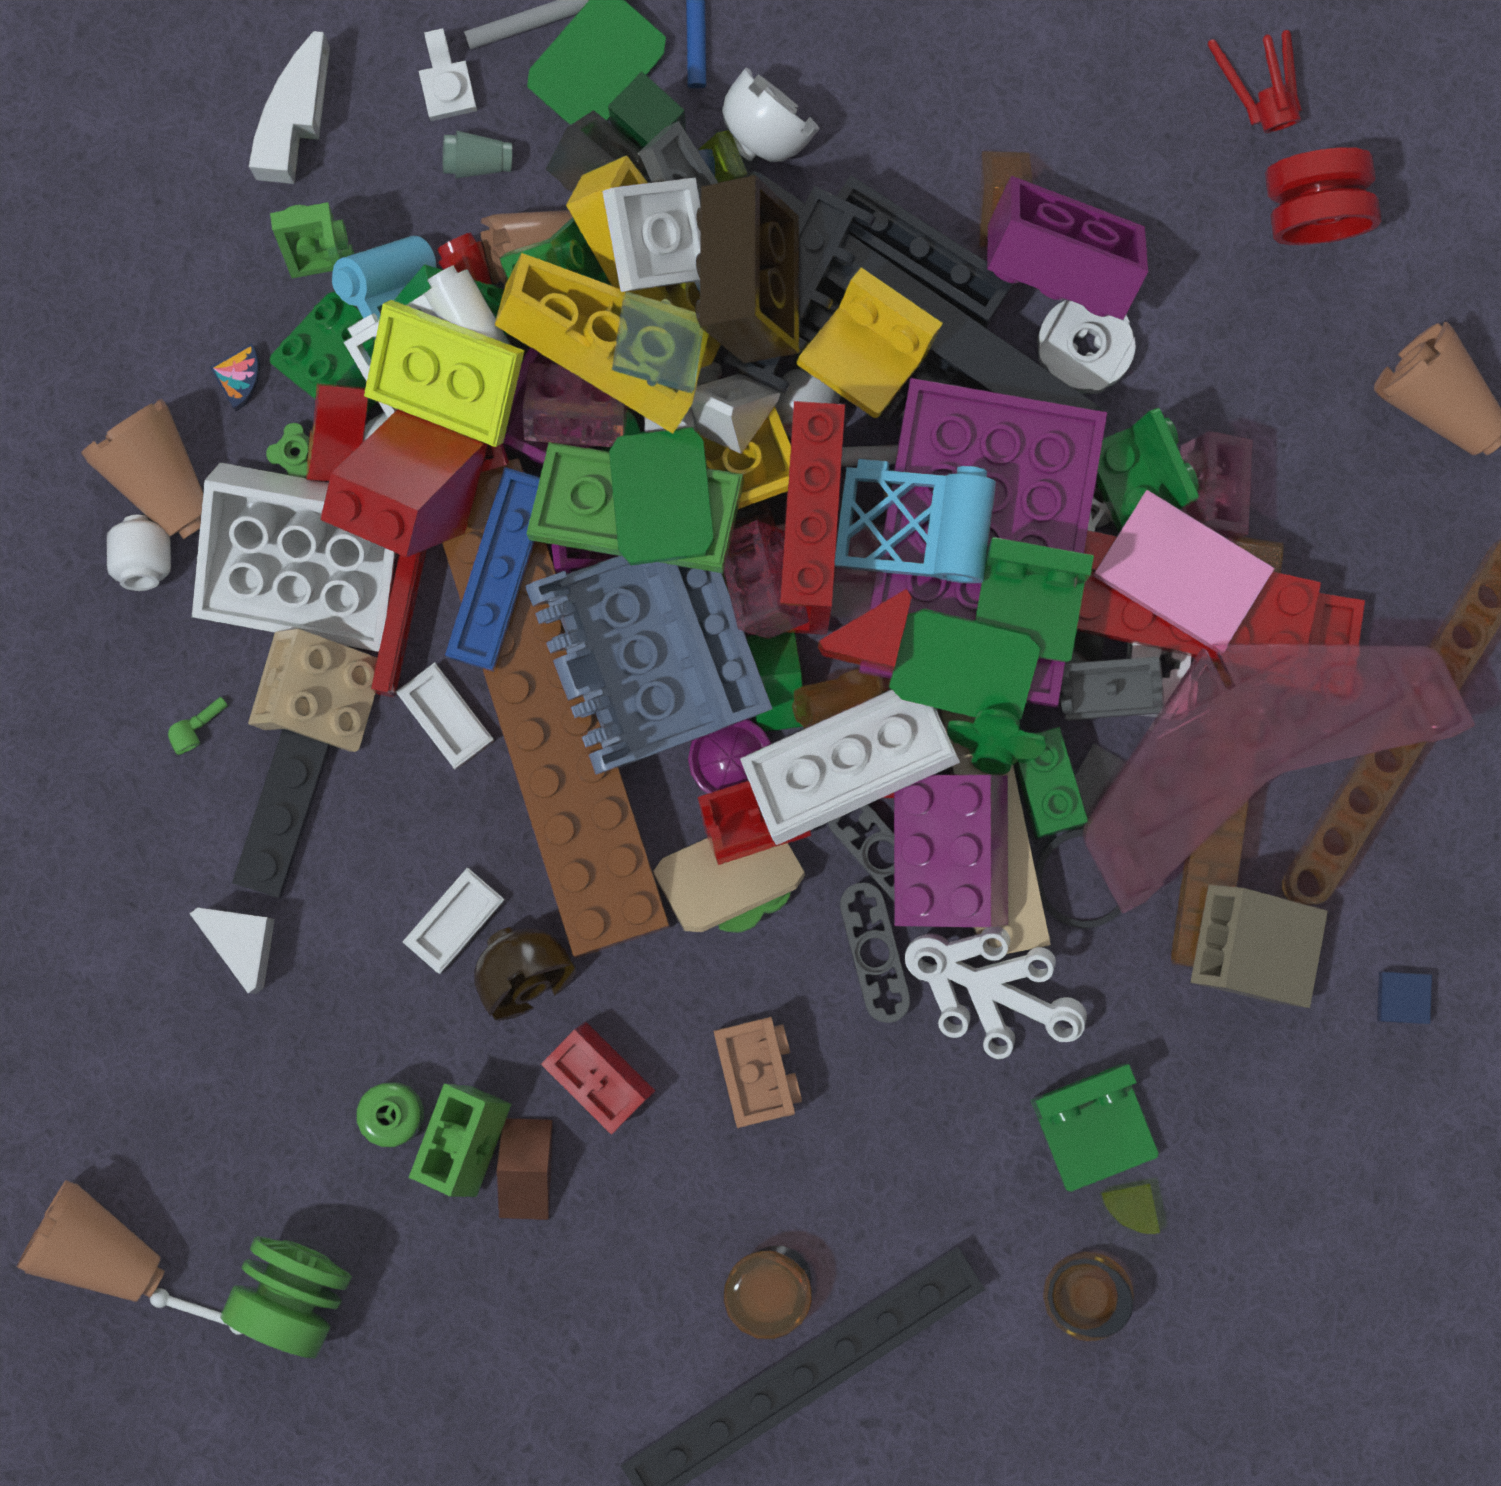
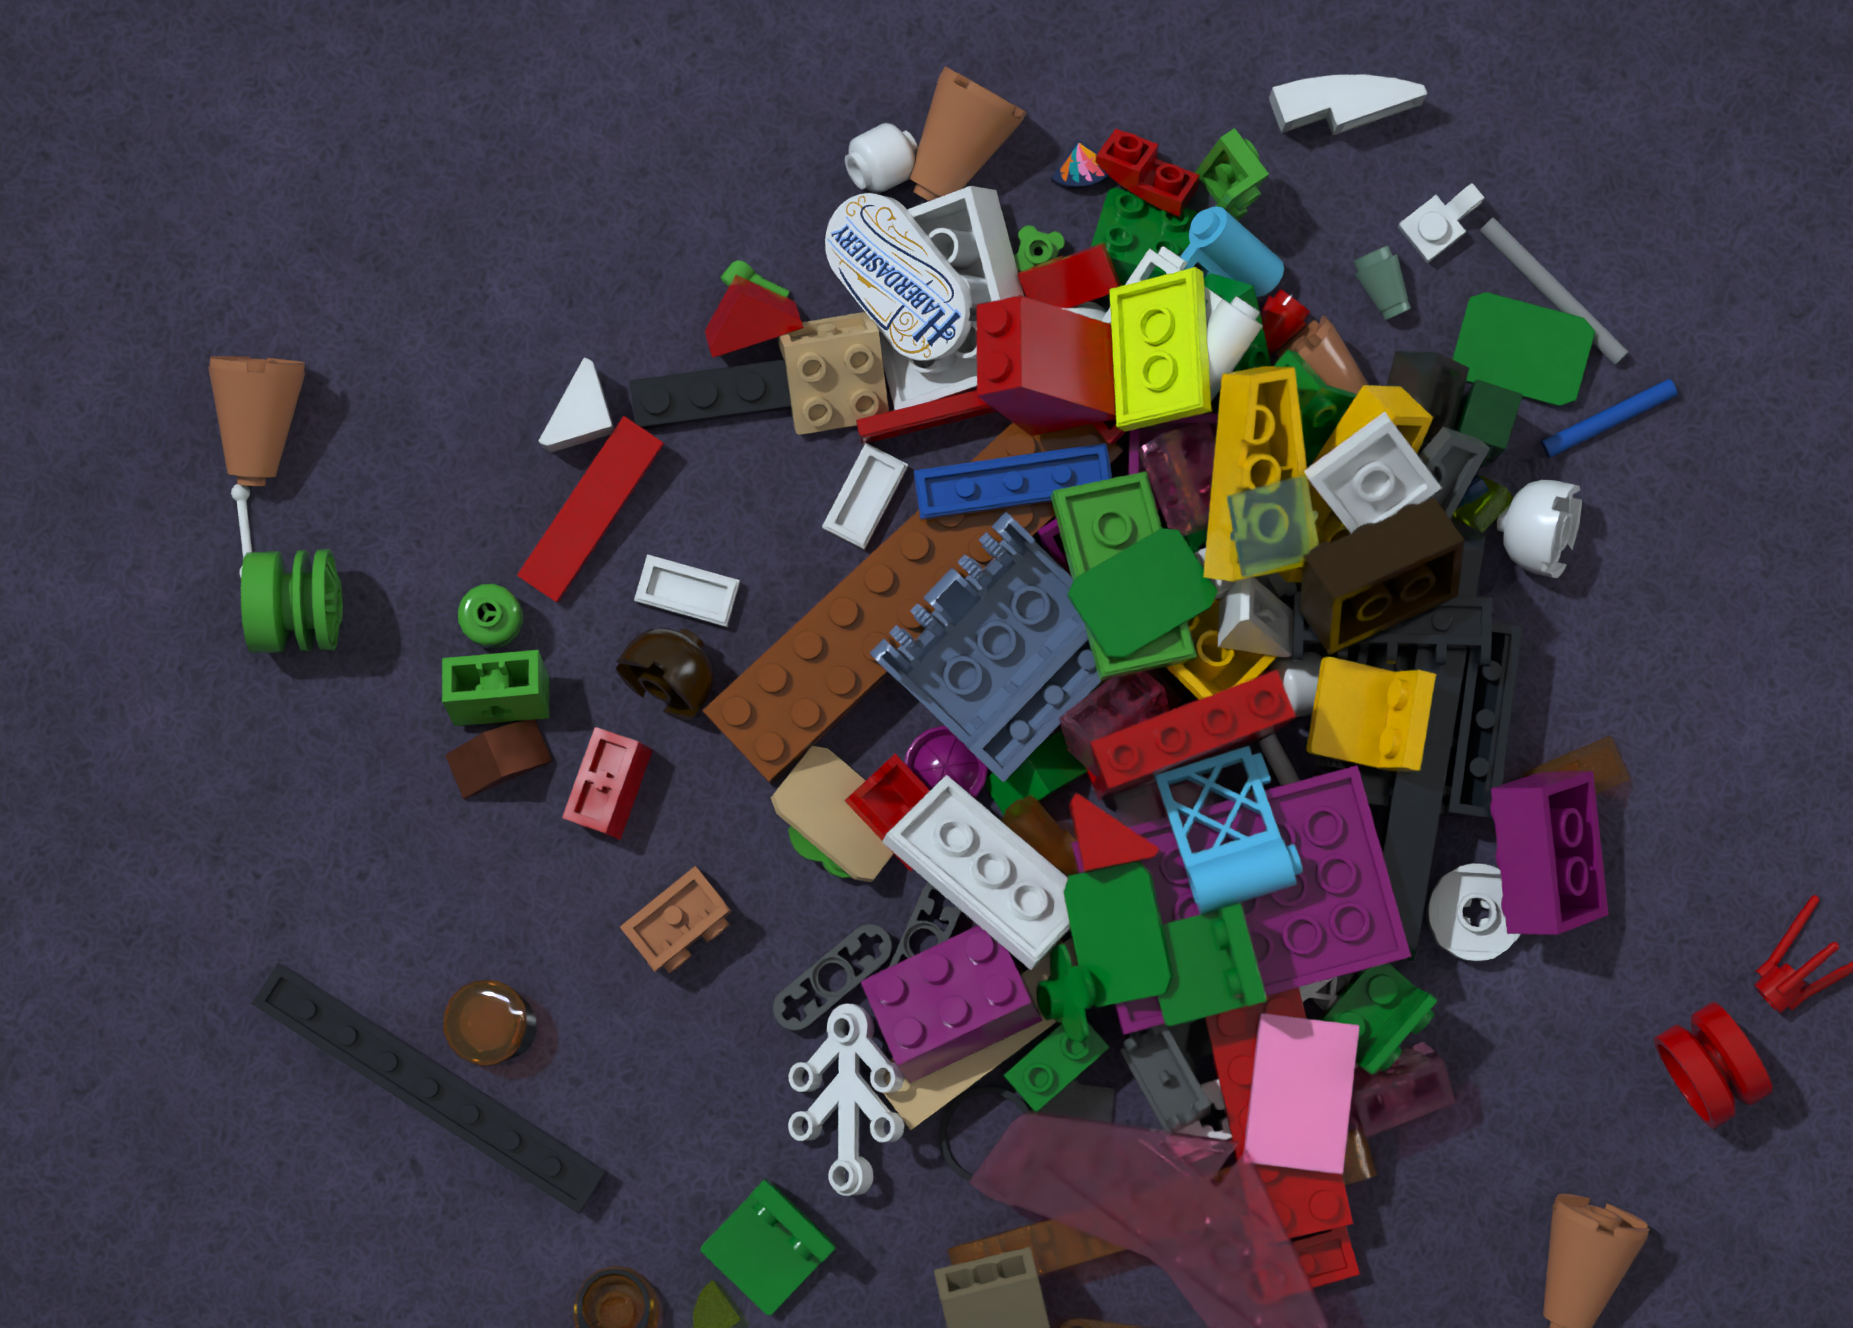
camera: 65 degrees right, 0 degrees up
none -> red tile [517,416,665,603]
none -> red slope [705,275,804,358]
none -> white tile [825,193,973,361]
none -> red slope [1095,128,1200,216]

